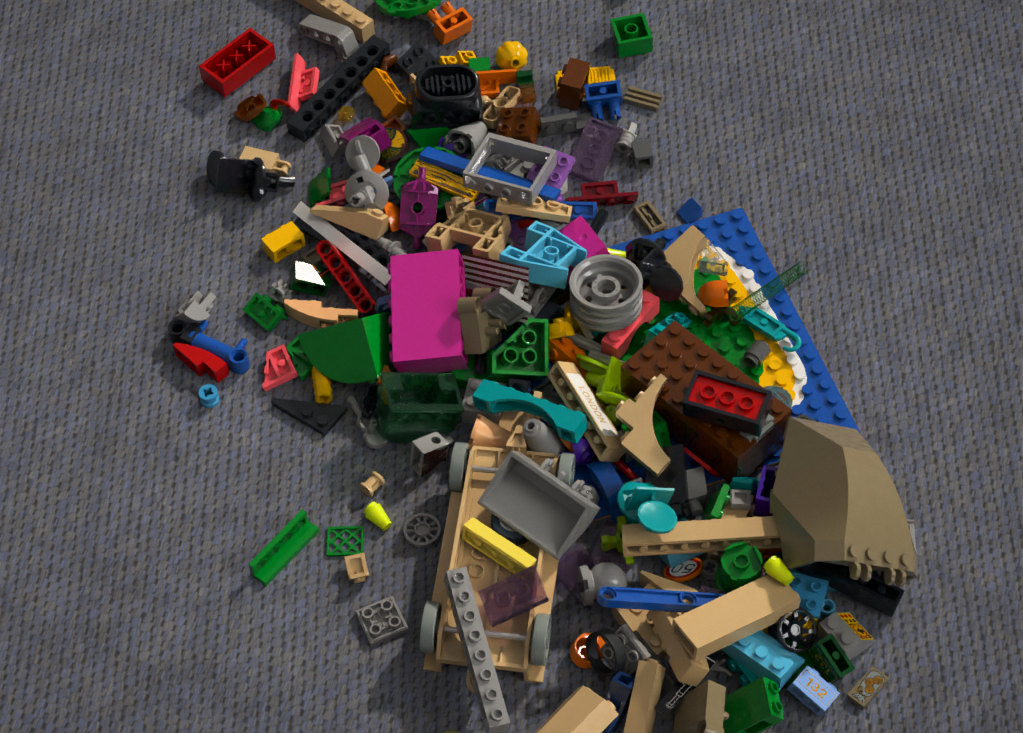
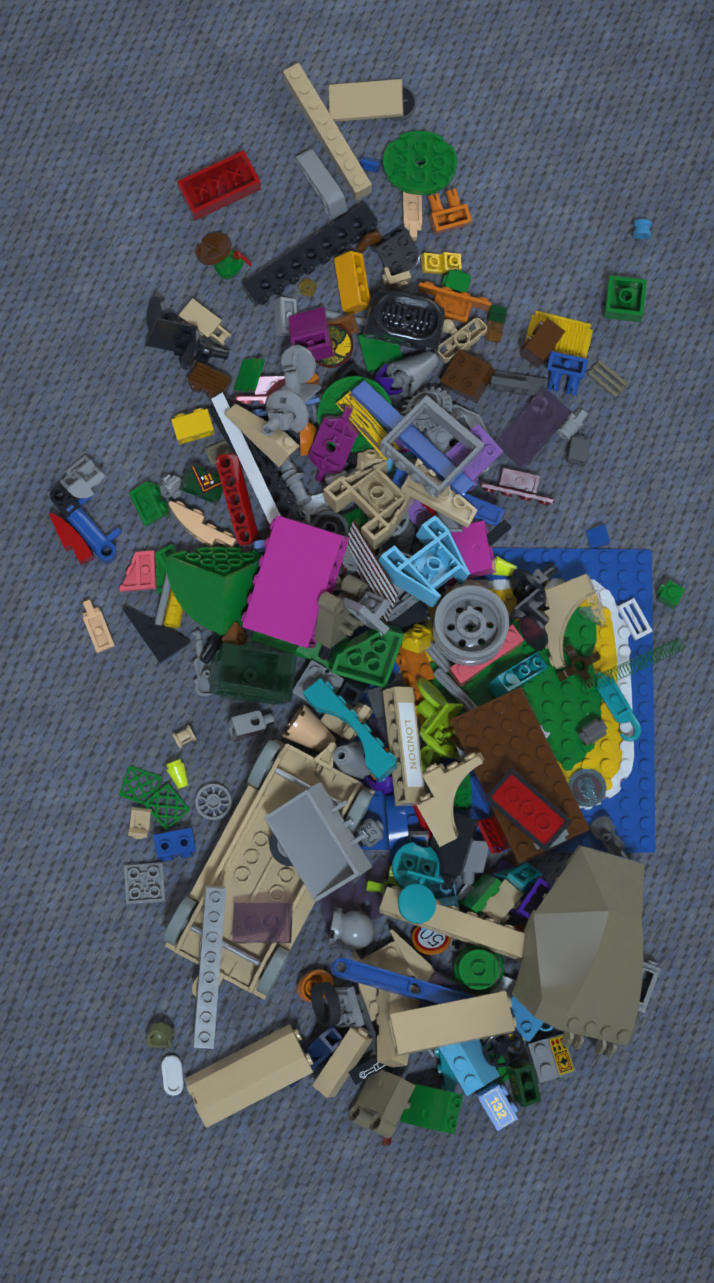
camera: 15 degrees right, 25 degrees up
dark azure wheel [198,384,219,408] -> none
green fence [248,509,319,586] -> none
coral bracket [287,53,320,114] -> none
light yellow slope [461,518,536,581] -> none
yellow plant [495,41,528,72] -> none
dark tan tile [633,200,667,234] -> none
orange brick [698,280,729,307] -> none
light grey tile [730,489,751,510] -> none
neon yellow cone [763,556,795,586] -> none
tile [846,666,889,710] -> none
none -> light nougat hinge [82,600,115,654]
none -> green window [144,783,190,831]
none -> blue brick [153,828,197,862]
none -> light grey bar [155,572,171,626]
none -> reddish brown brick [188,361,232,399]
none -> blue slope [360,156,381,173]
none -> light nougat hinge [403,192,422,241]
none -> white tile [617,598,652,641]
none -> green brick [657,580,685,610]

